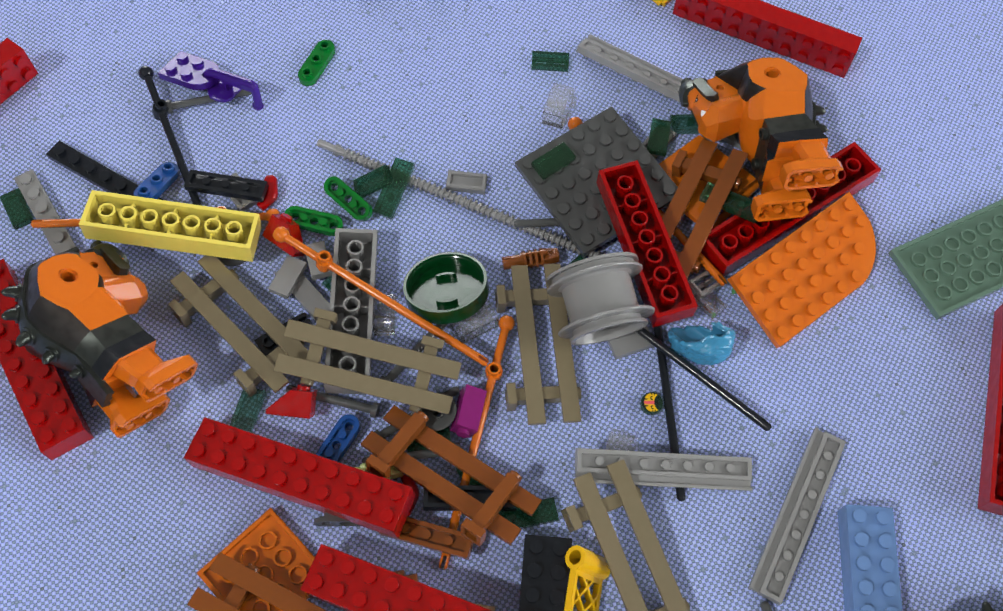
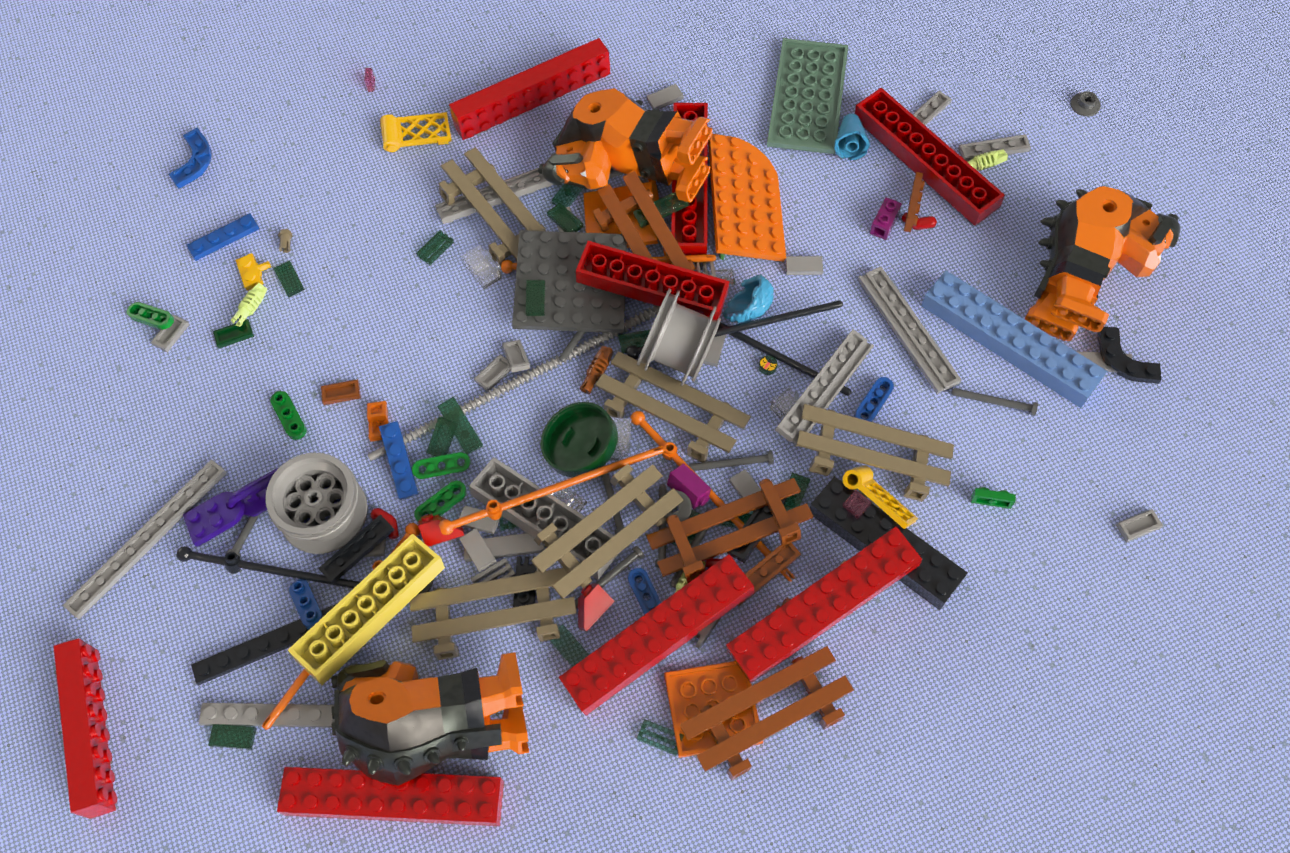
camera: 50 degrees left, 0 degrees up
none -> light grey plate [63,459,227,619]
none -> light grey wheel [266,453,368,554]
none -> dark orange tile [321,379,361,405]
none -> orange slope [367,401,389,442]
none -> blue plate [379,421,419,500]
none -> dark tan fence [439,147,546,267]
none -> light grey tile [471,558,515,584]
none -> light grey tile [502,340,530,373]
none -> tile [637,719,684,756]
none -> light grey tile [647,84,684,109]
none -> dark grey bar [689,451,774,471]
none -> light grey tile [729,469,761,498]
none -> light grey tile [786,256,823,275]
none -> dark azure cone [834,114,870,160]
none -> clear pink tile [843,490,872,519]
none -> blue plate [854,377,894,422]
none -> magenta brick [870,197,902,240]
none -> red arm [901,212,937,230]
none -> dark orange plate [904,172,925,232]

